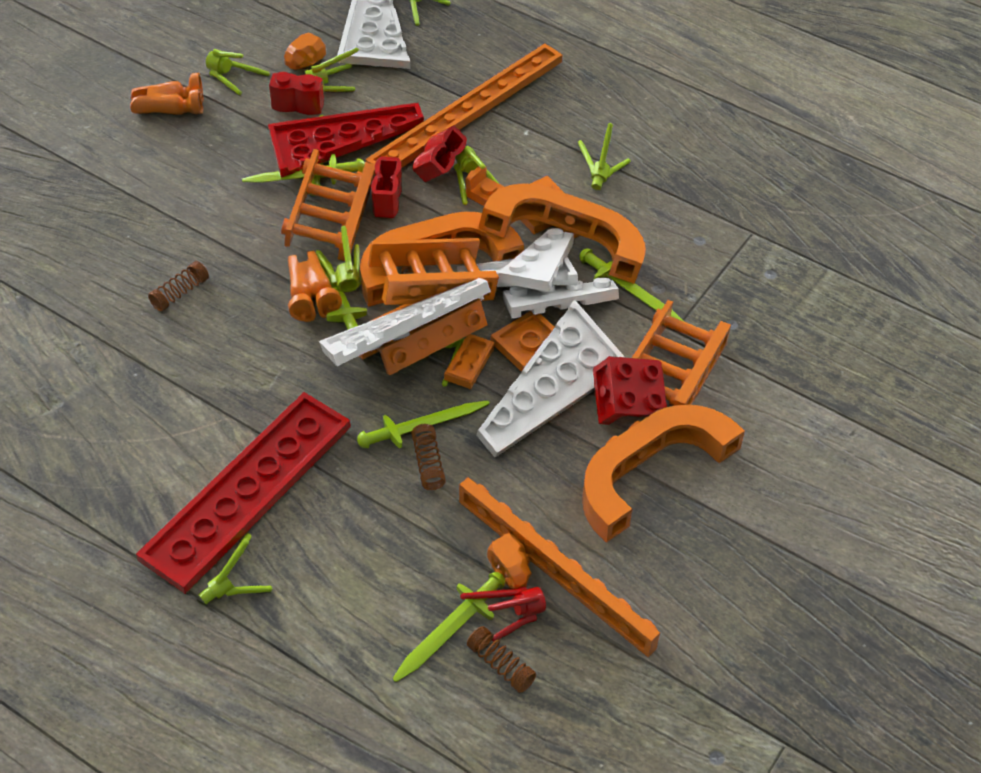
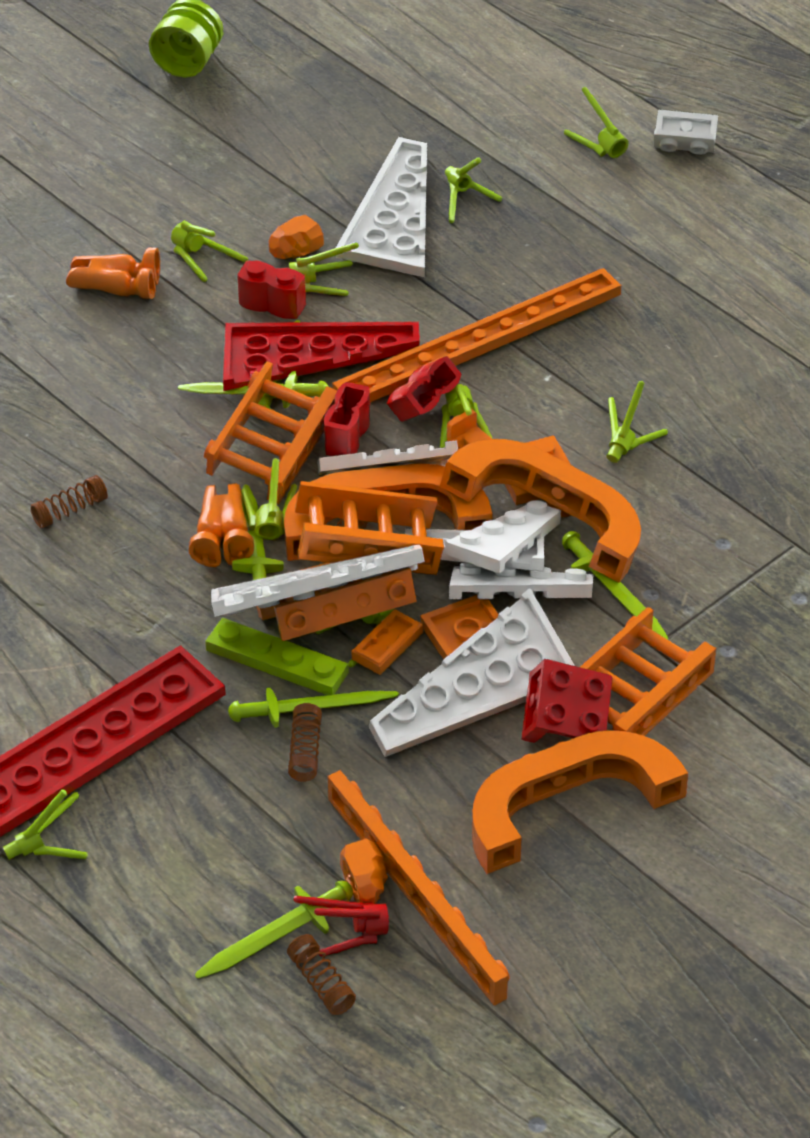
camera: 15 degrees right, 5 degrees down
none -> lime plate [205,617,349,695]
none -> white wing [317,440,458,475]

